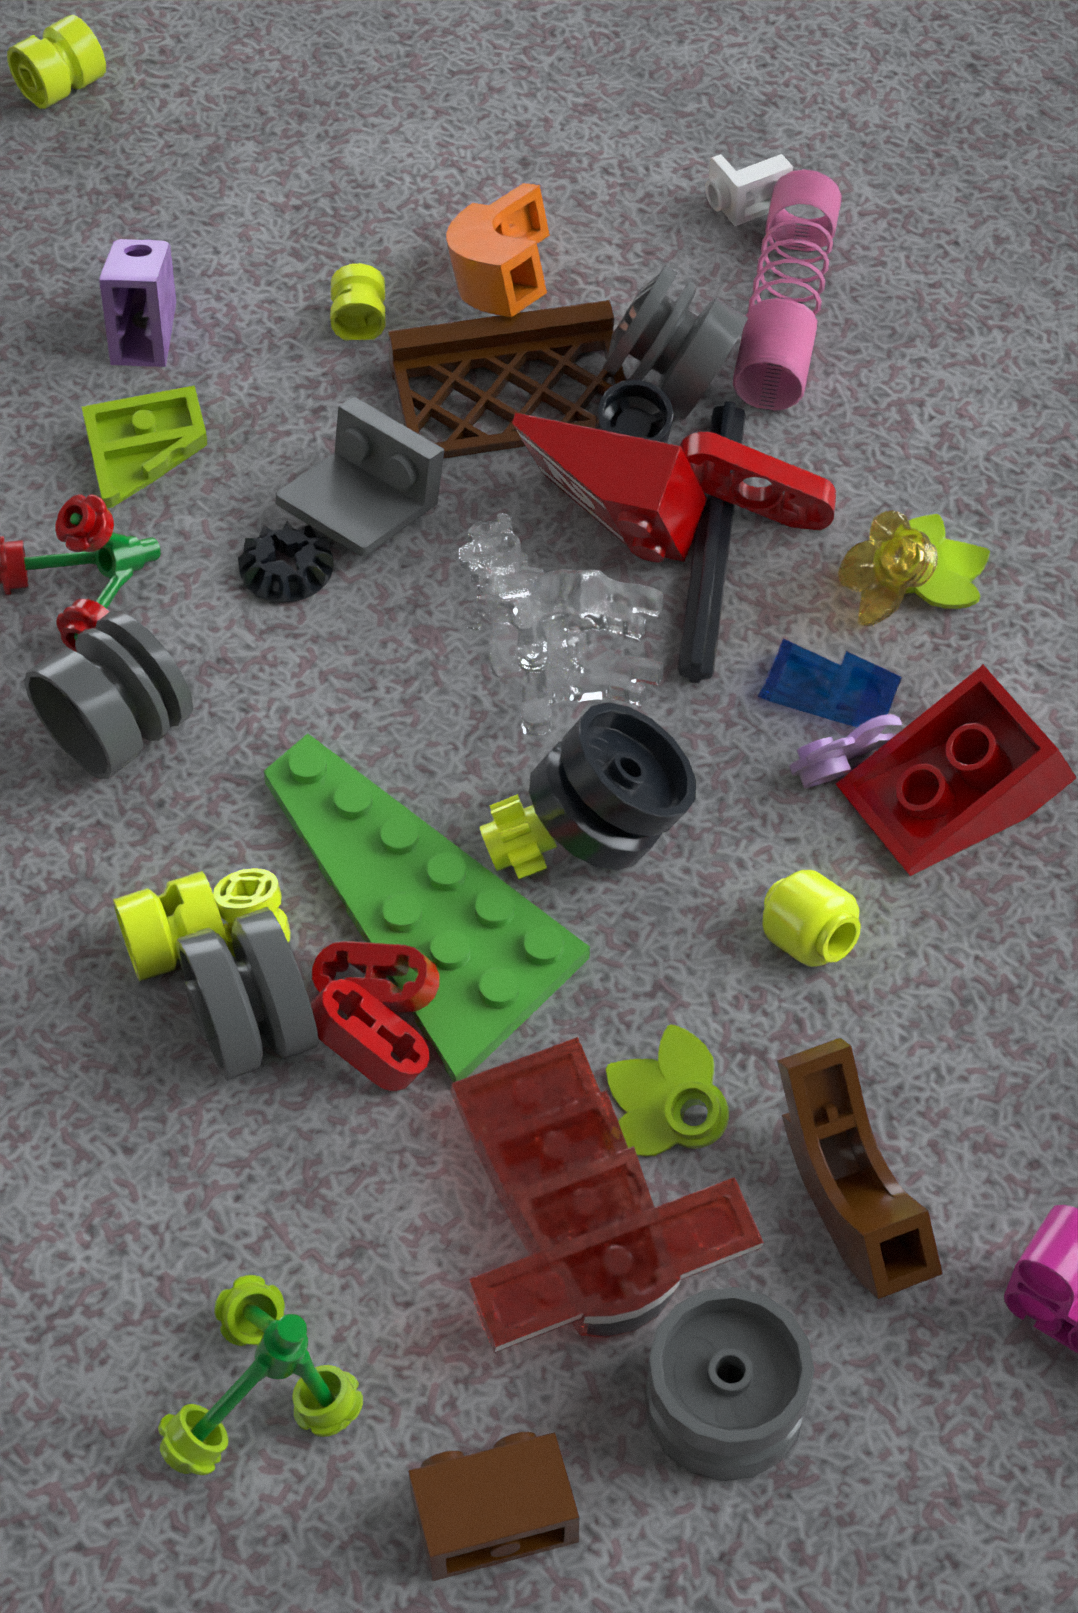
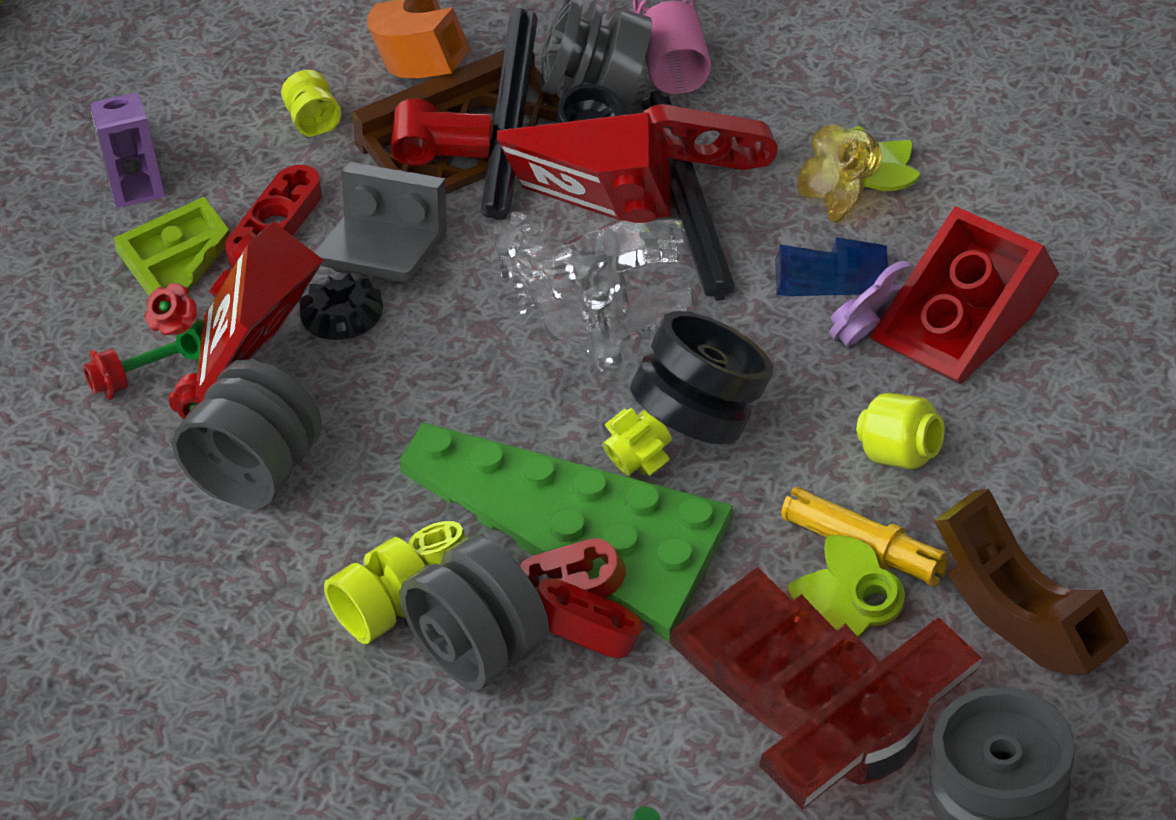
camera: 15 degrees left, 10 degrees down
none -> red slope [195,221,324,402]
none -> red beam [225,165,322,269]
none -> red piece [391,98,491,166]
none -> black axle [481,8,538,220]
none -> yellow pin [781,486,950,587]

